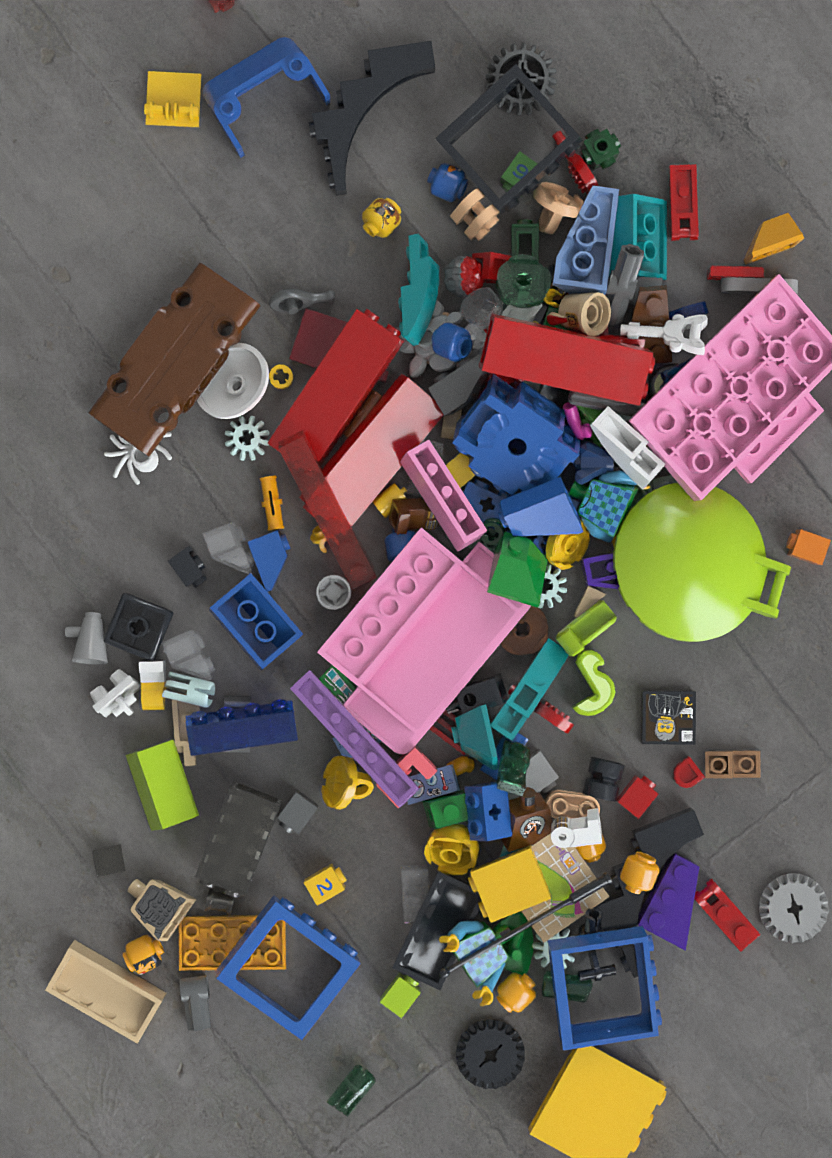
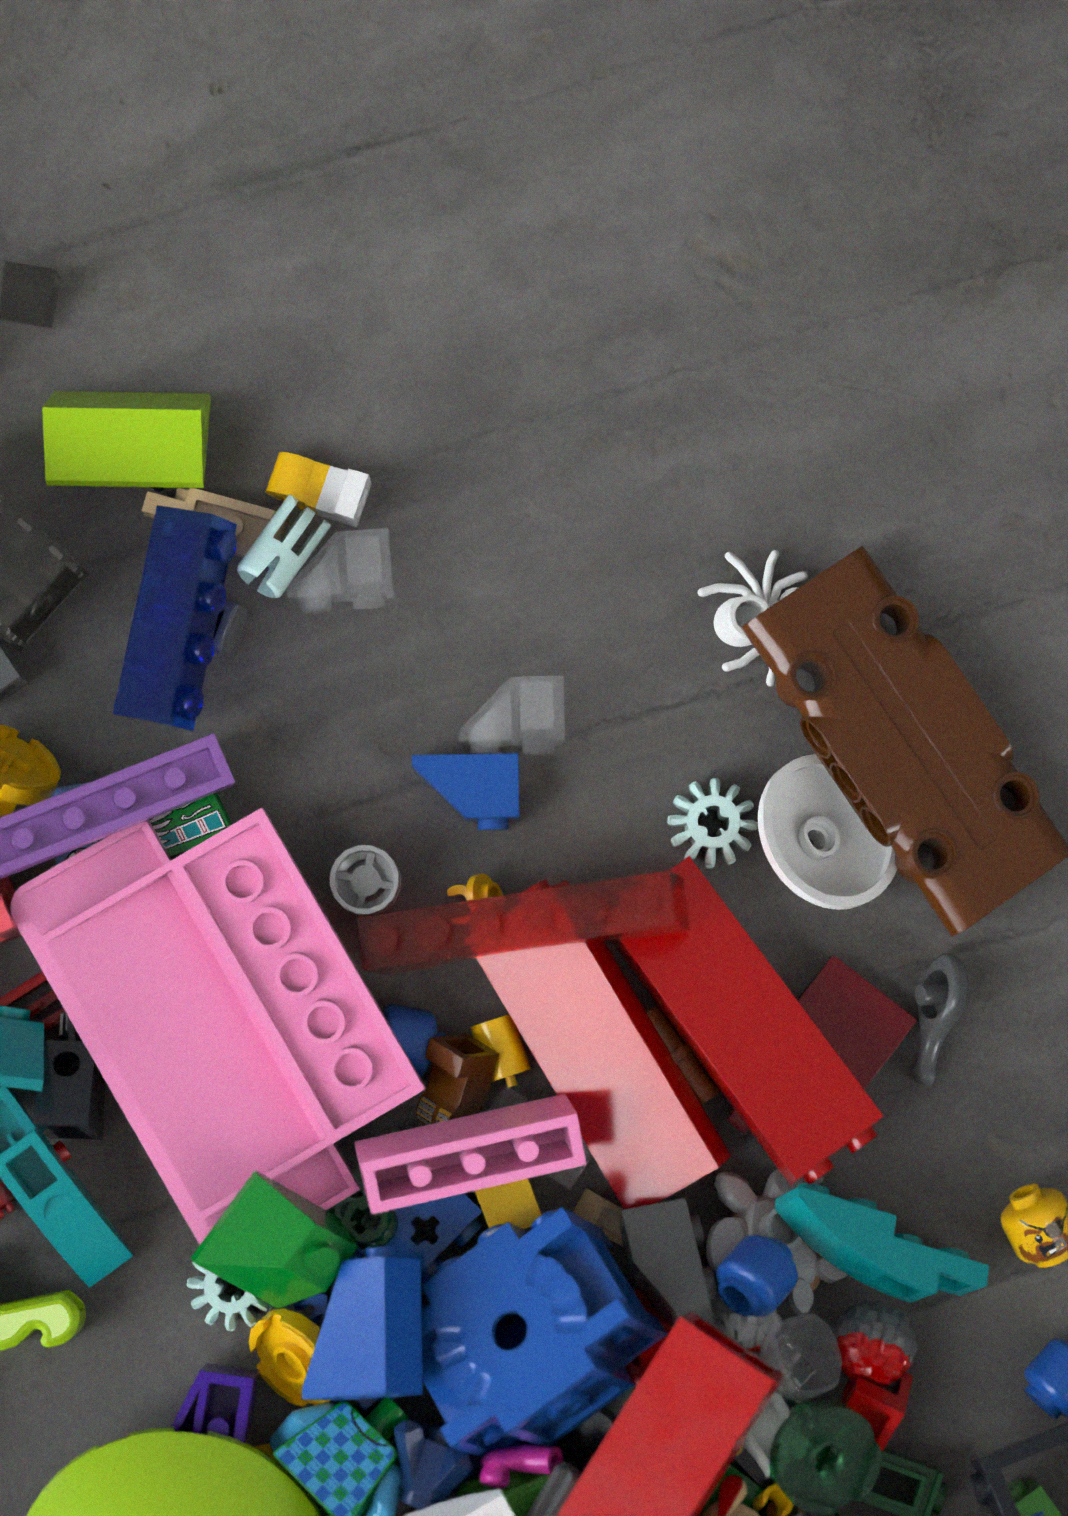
camera: 115 degrees right, 5 degrees down
light grey piece [65,612,108,665] -> none
white hips [90,669,141,717] -> none
black brick [103,593,173,661] -> none
black brick [168,545,208,588] -> none
blue slope [209,573,303,670] -> none
light orange pin [260,475,284,531] -> none
yellow bush [269,365,293,389] -> none
light nougat brick [450,188,500,241] -> none
reddish brown plate [500,606,548,655] -> none
lime animal [556,600,617,656] -> none
tan piece [573,586,606,618] -> none

